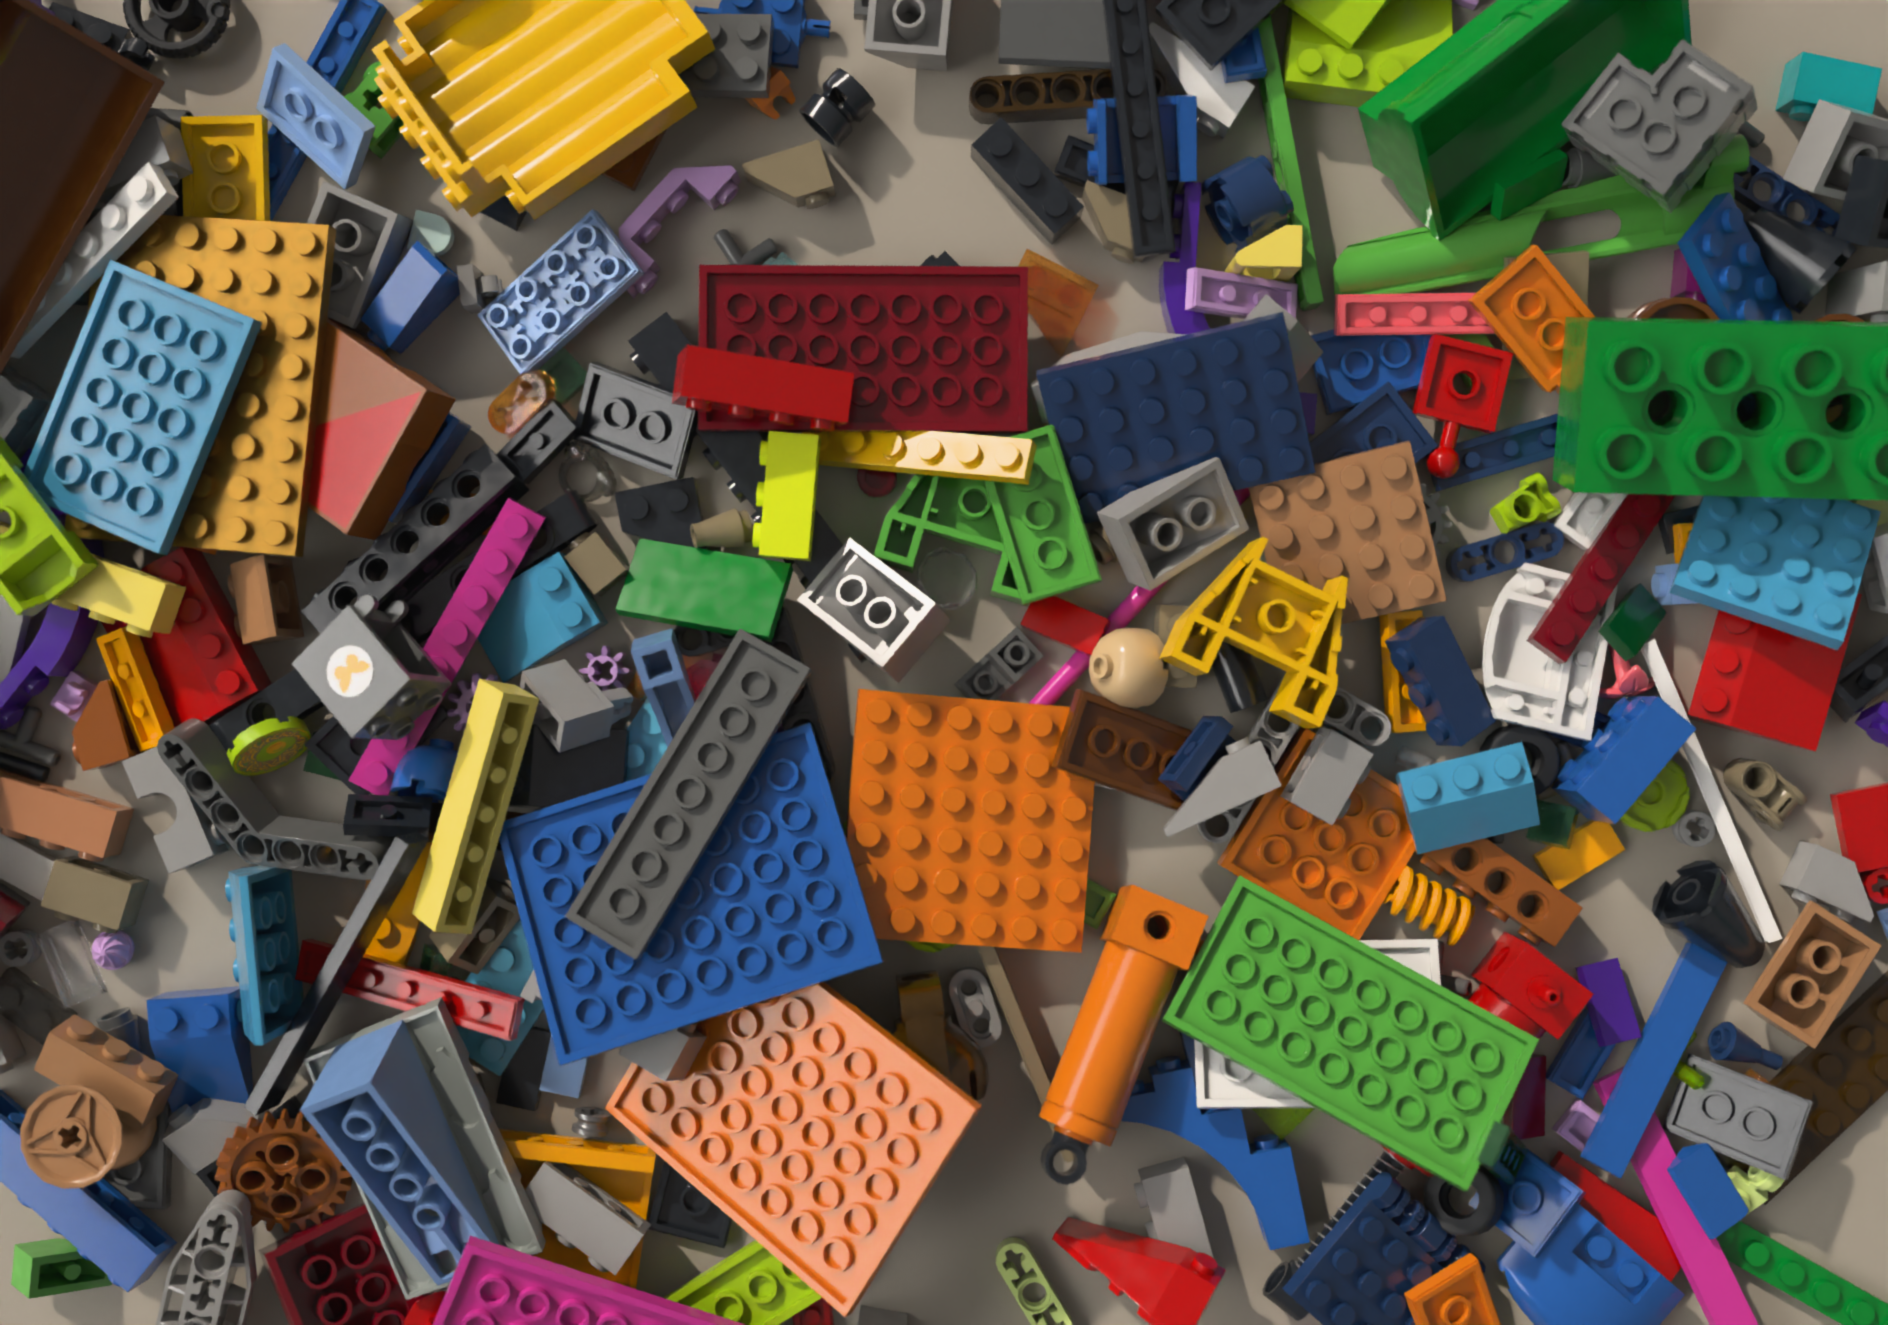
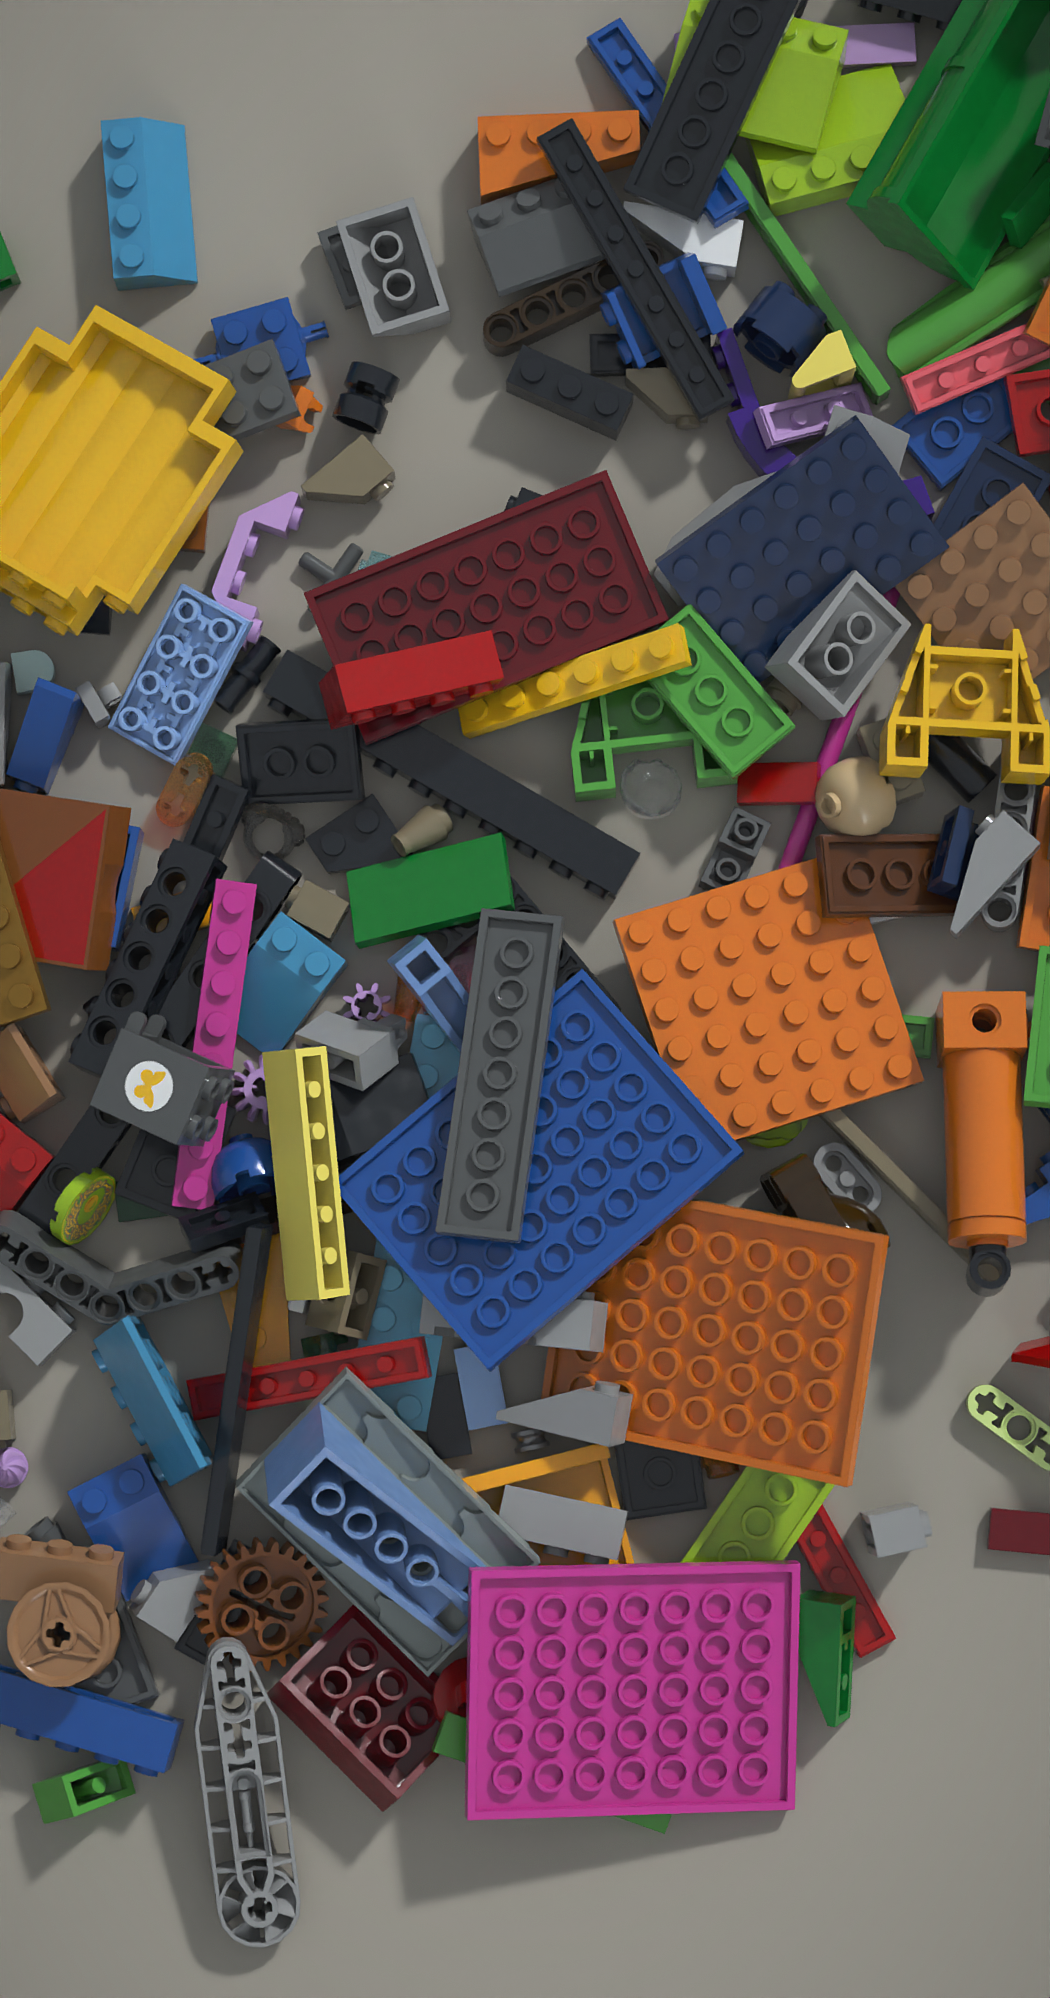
camera: 15 degrees left, 5 degrees down
neon yellow brick [753,431,821,561] -> none
light grey slope [798,538,951,683] -> none
dark red tile [857,469,897,498] -> none
clear orange wing [1018,249,1099,357] -> none
none -> black pin [213,635,281,714]
none -> light grey slope [496,1381,633,1447]

